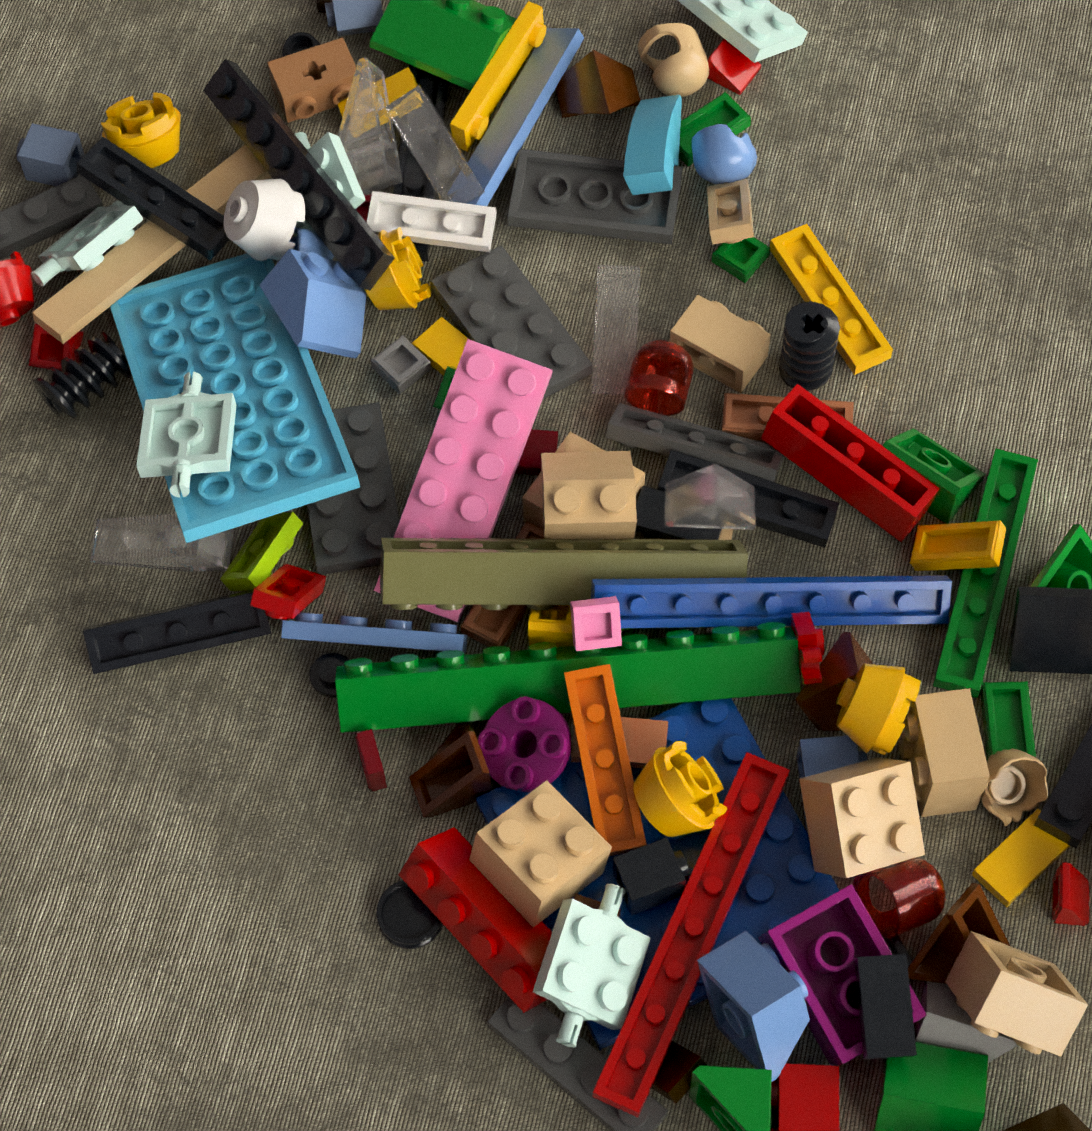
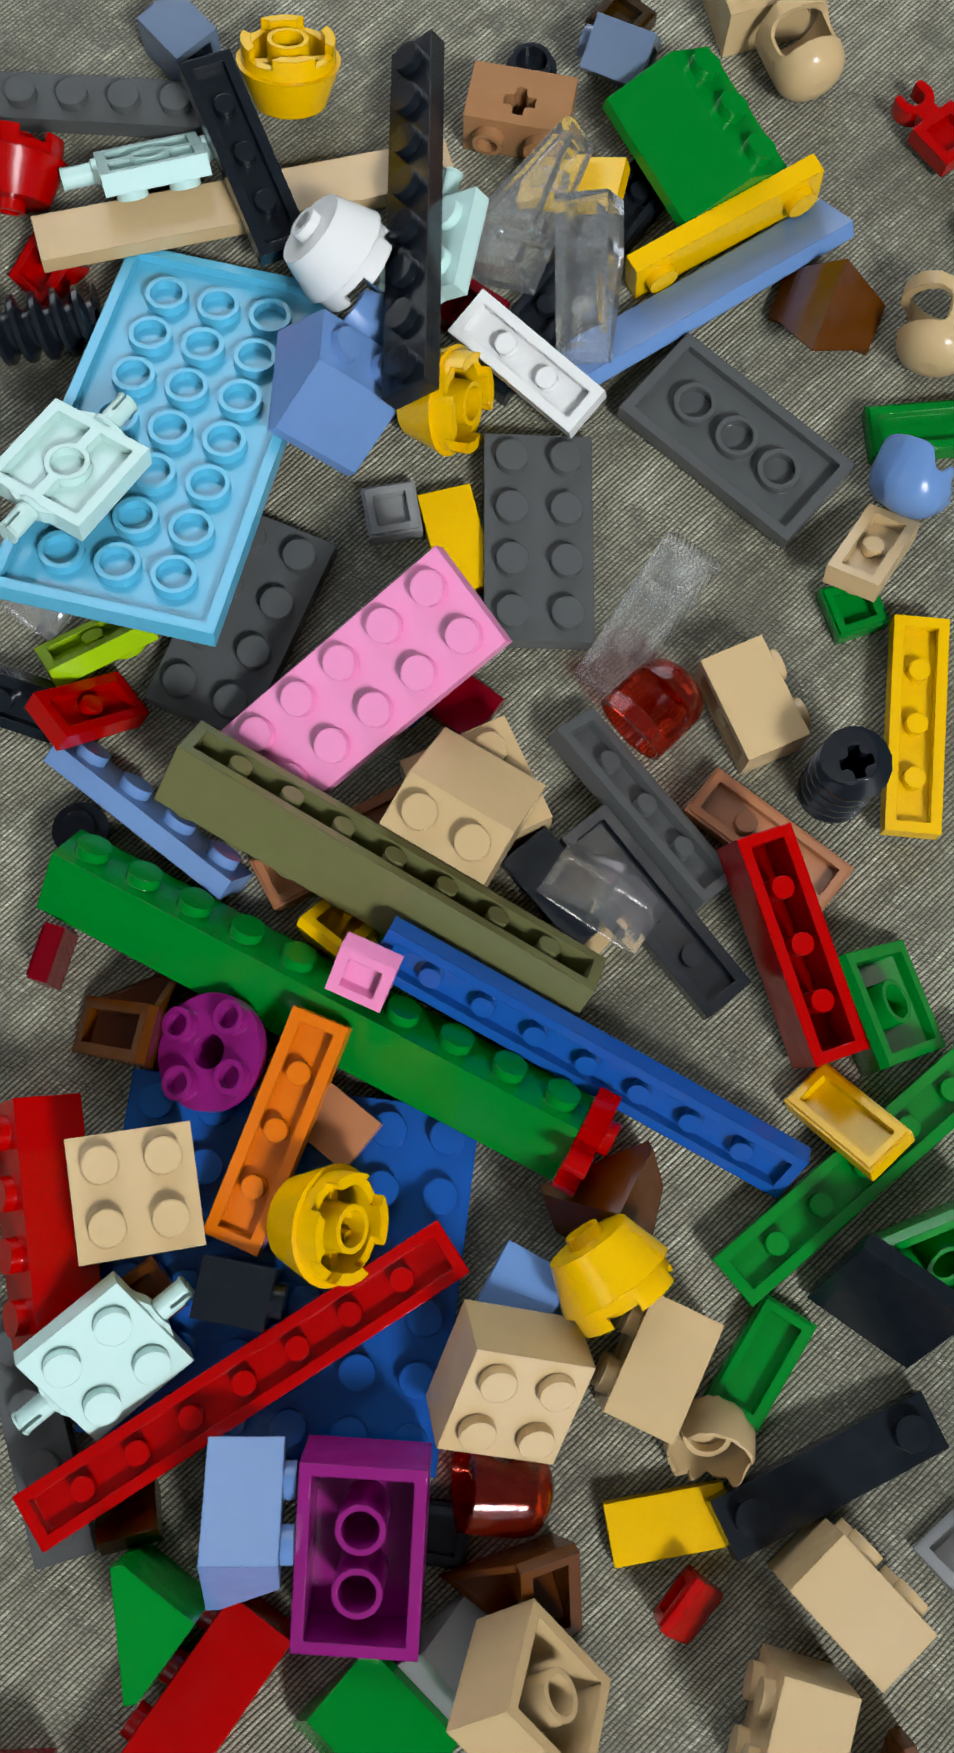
camera: 30 degrees right, 15 degrees up
medium azure slope [623,94,682,195] -> none
black tile [854,954,917,1060] -> none

